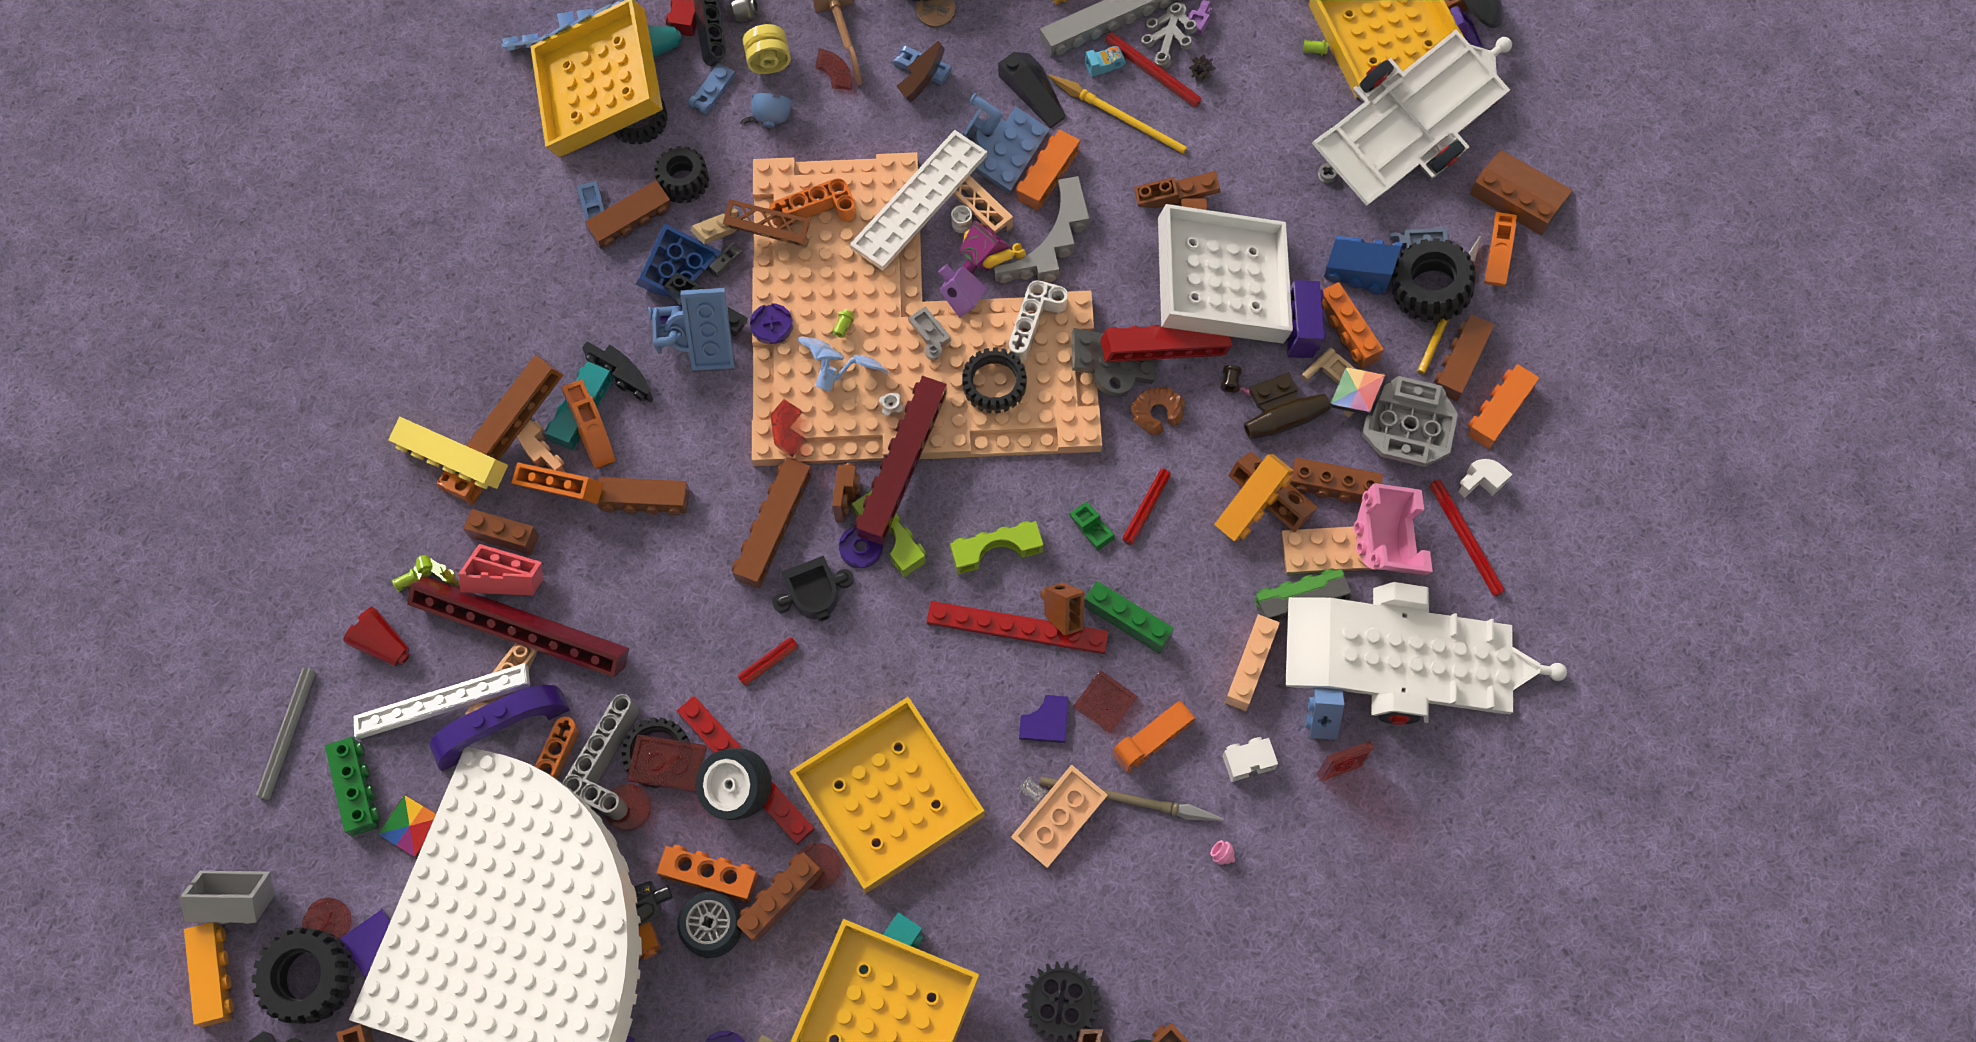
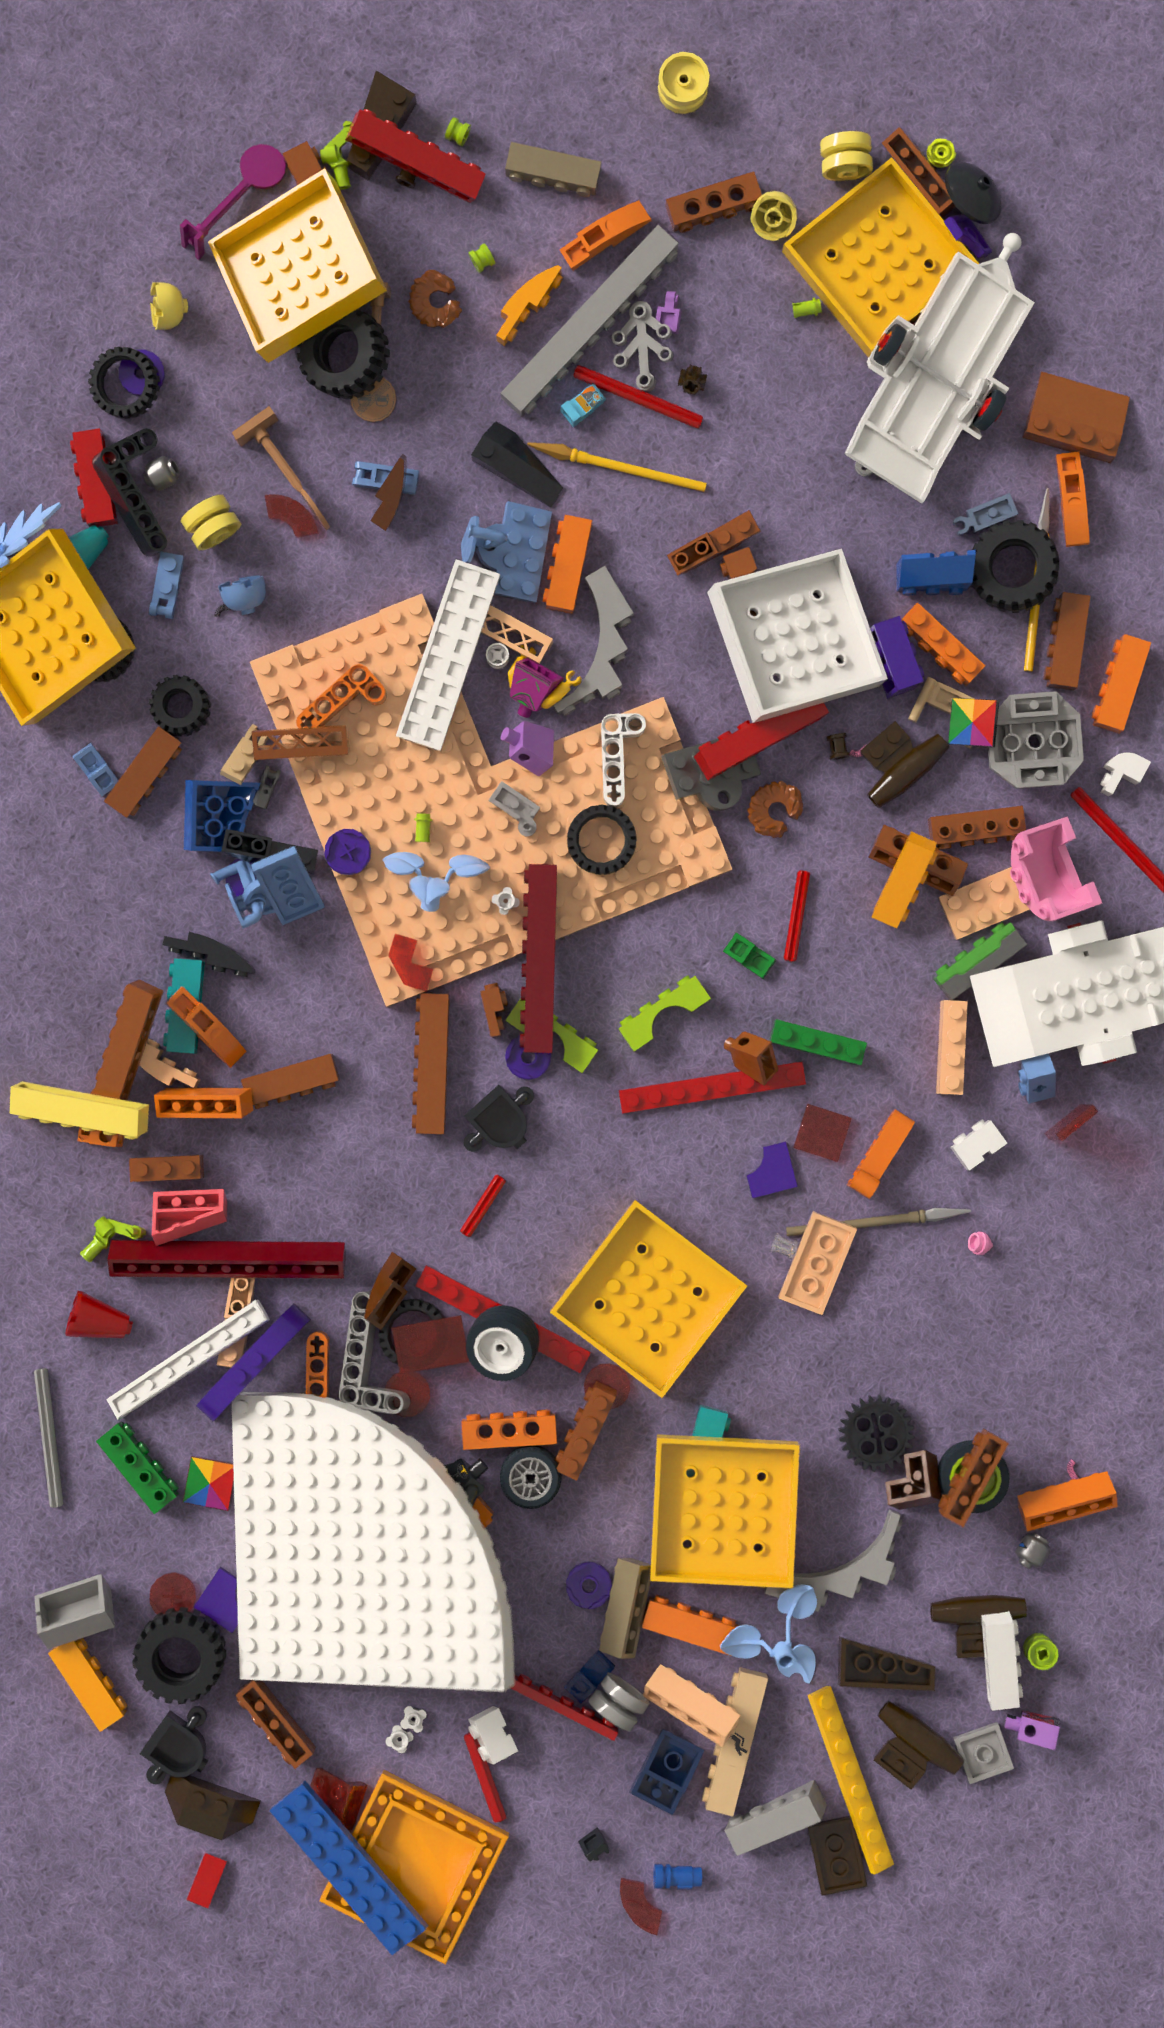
camera: 20 degrees left, 20 degrees up
none -> reddish brown slope [364,1252,416,1330]

